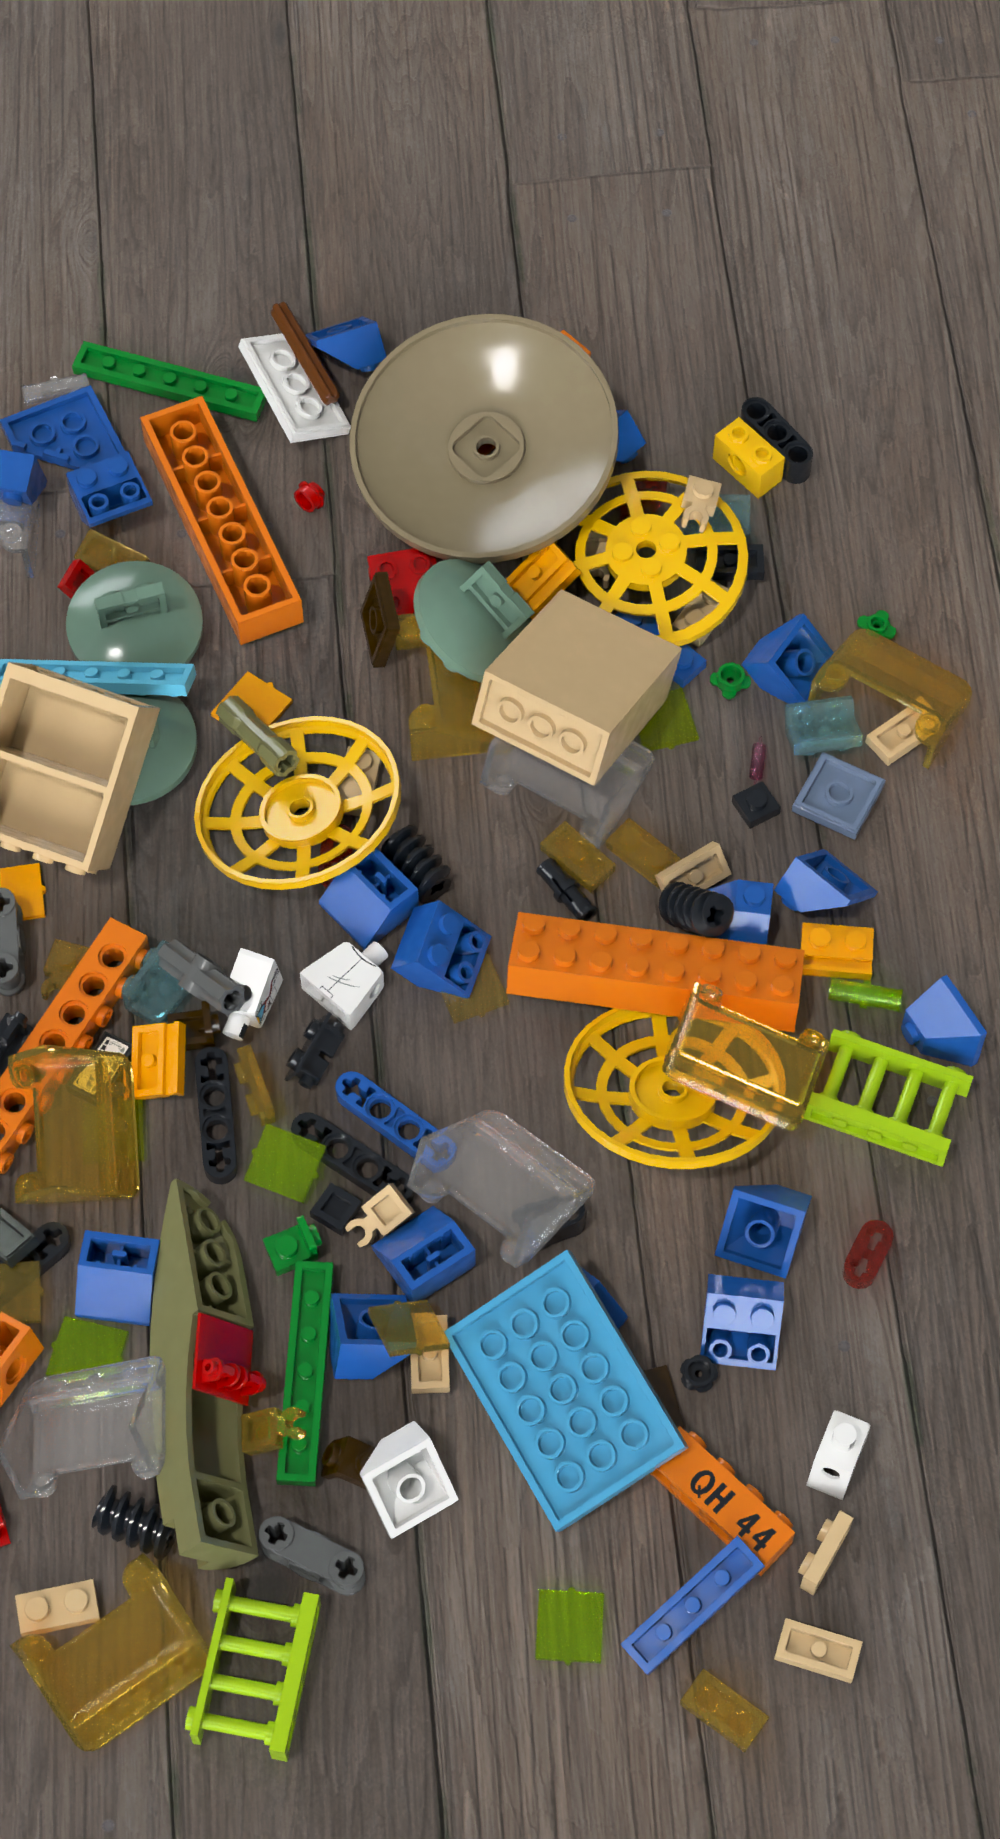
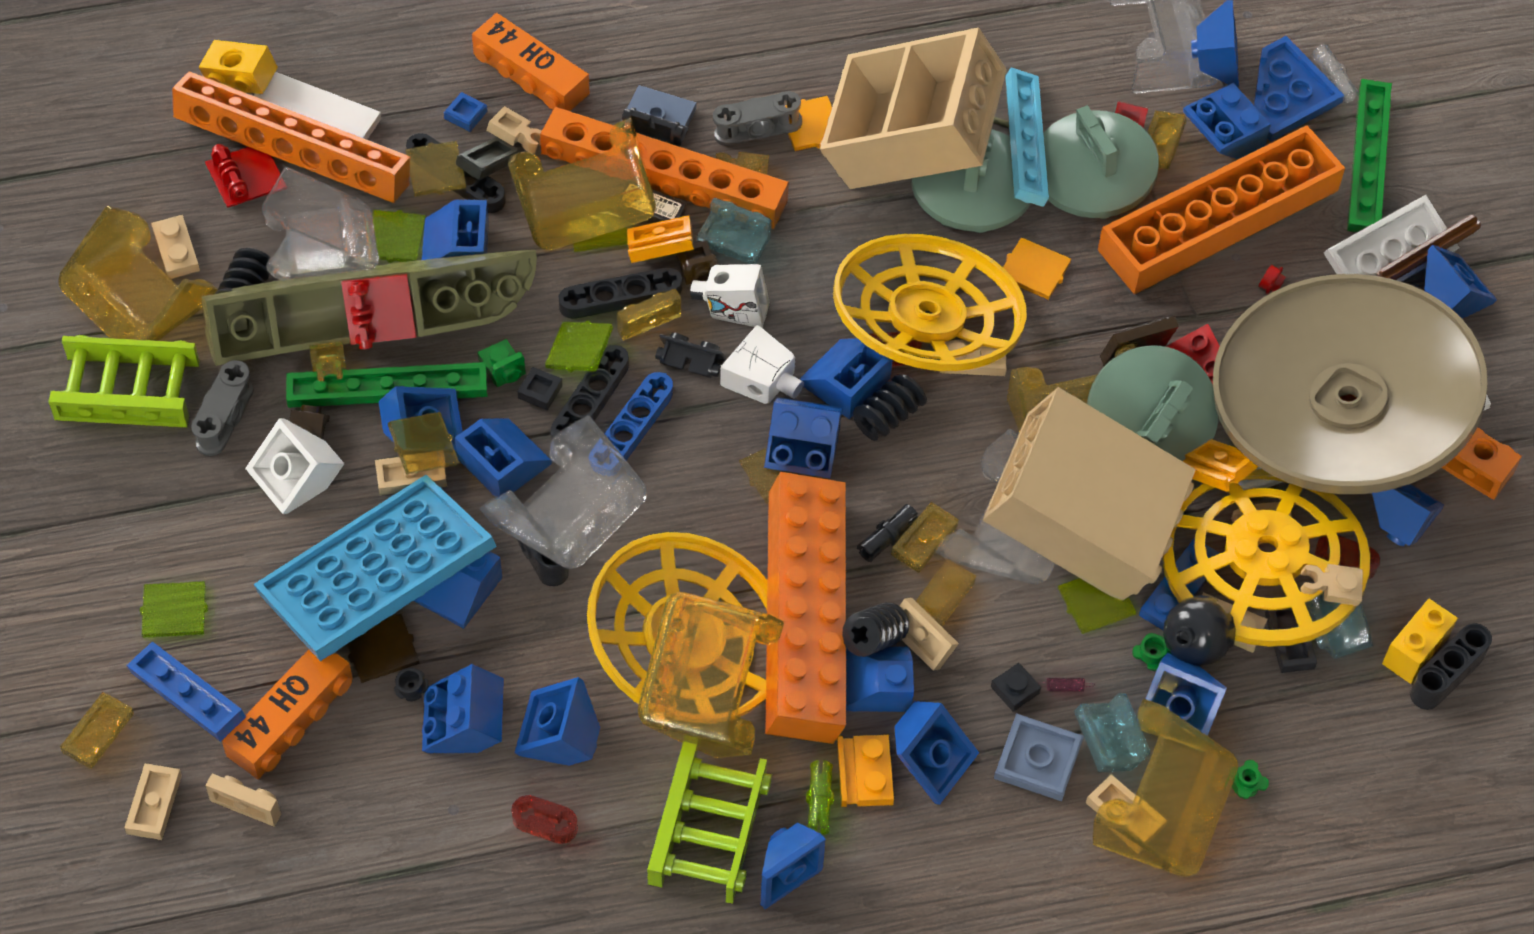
camera: 80 degrees right, 5 degrees down
dark grey piece [157,939,246,1015] -> none
olive axle [216,696,300,777] -> none
tan plate [345,1183,415,1247] -> none
white torso [806,1410,871,1500] -> none
none -> black cylinder [1163,595,1236,666]

